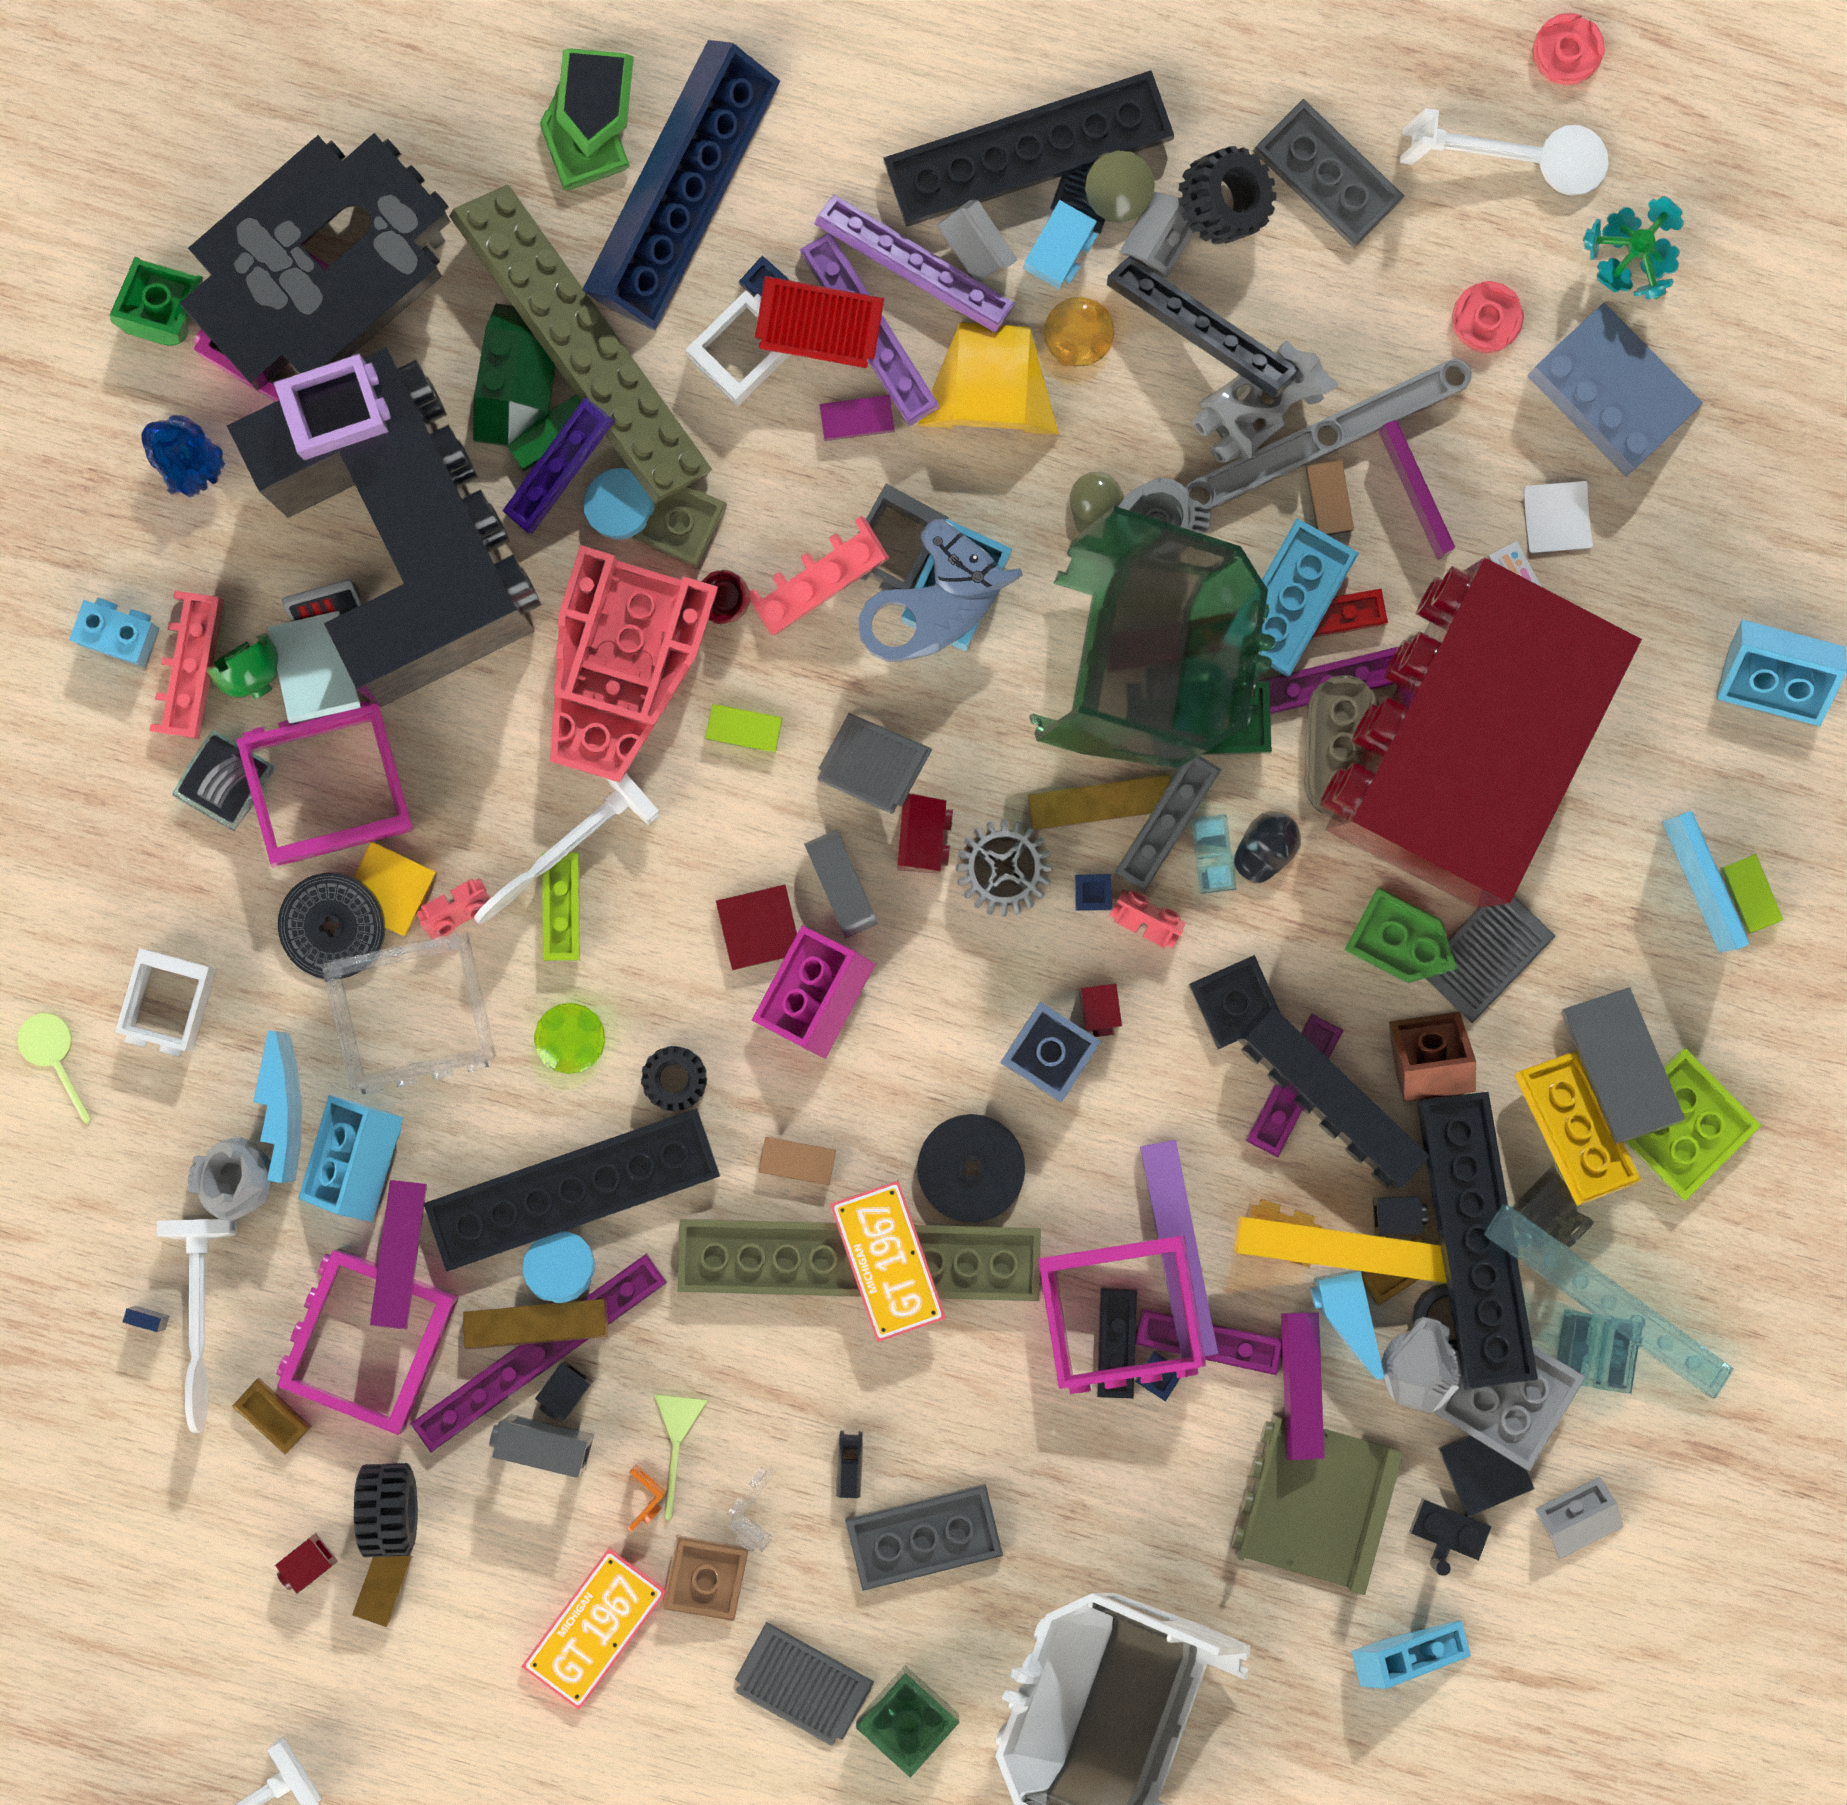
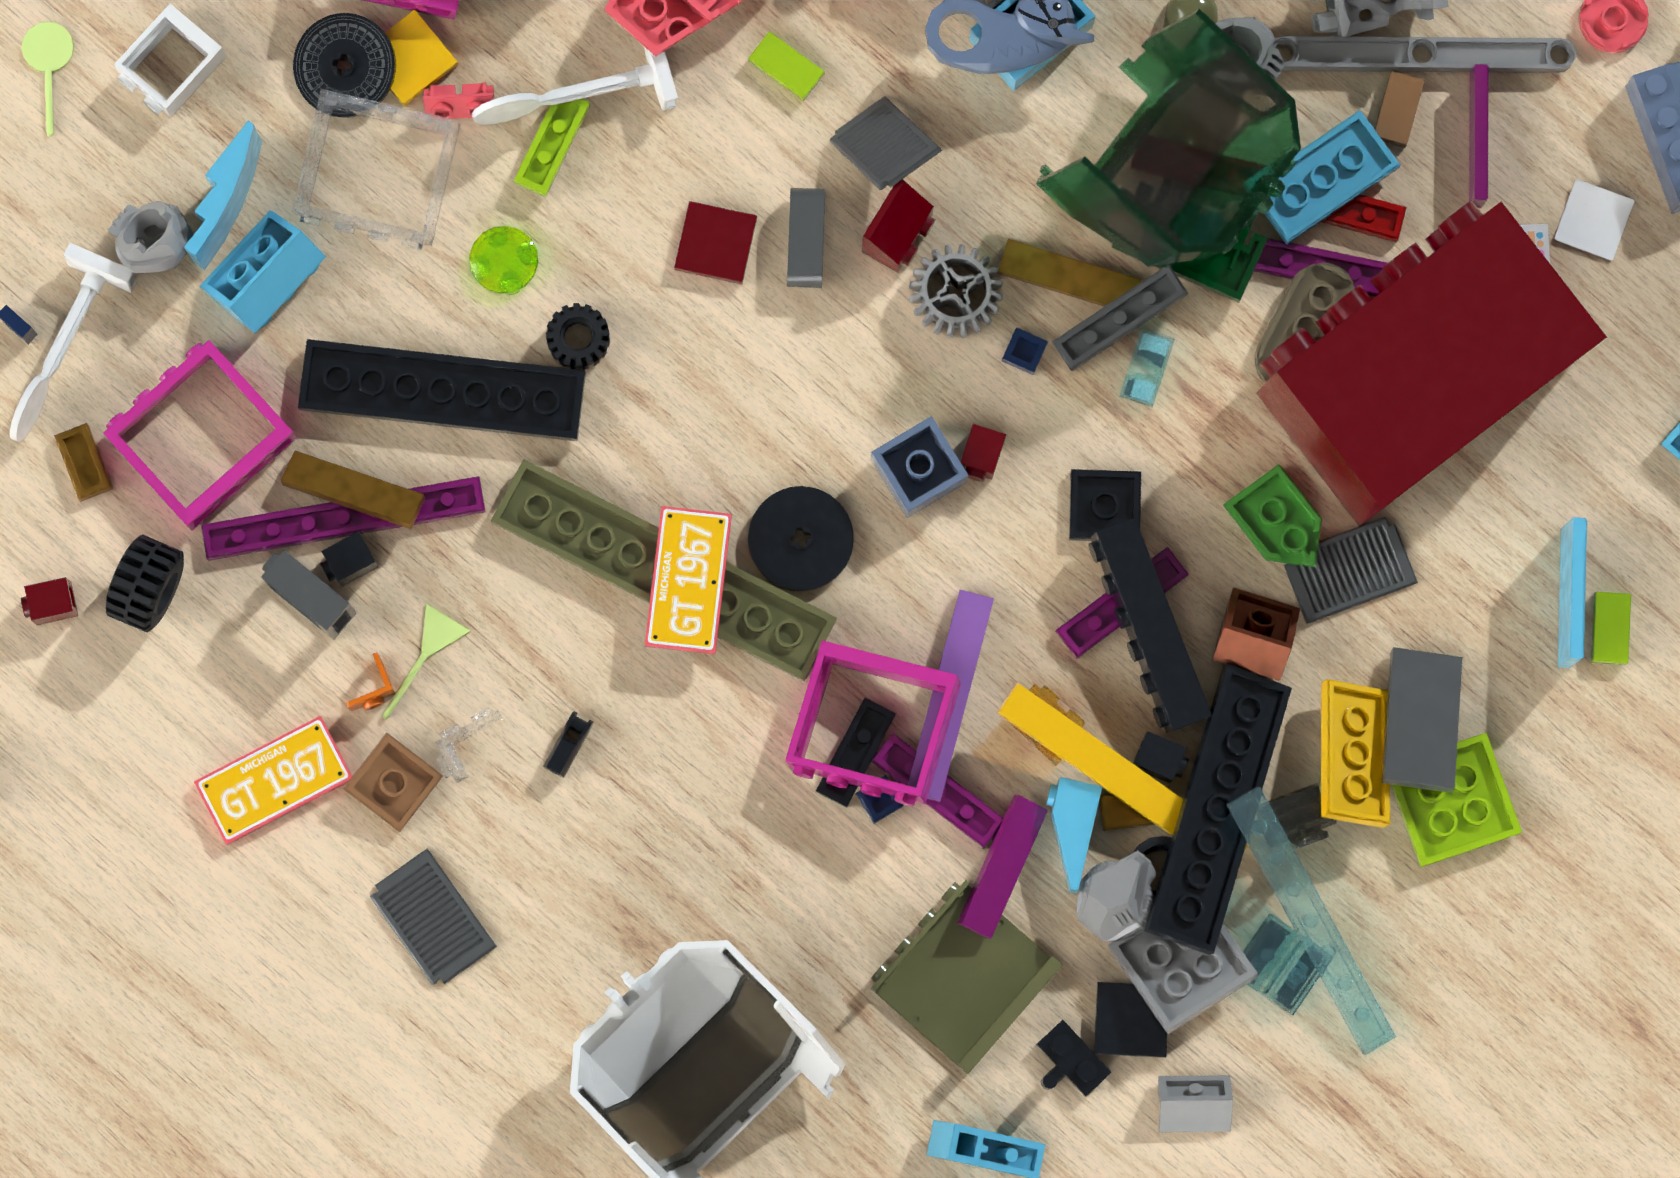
camera: 25 degrees right, 5 degrees down
pearl gold tile [352,1555,413,1627] -> none
magenta tile [370,1180,427,1330] -> none
medium azure tile [522,1231,596,1303] -> none
dark pink slope [752,925,876,1059] -> none
medium nougat tile [759,1137,836,1185] -> none
dark grey tile [845,1483,1003,1591] -> none
clear green brick [856,1665,960,1778] -> none
coral hinge [1109,889,1186,949] -> none
black piece [1234,811,1301,883] -> none

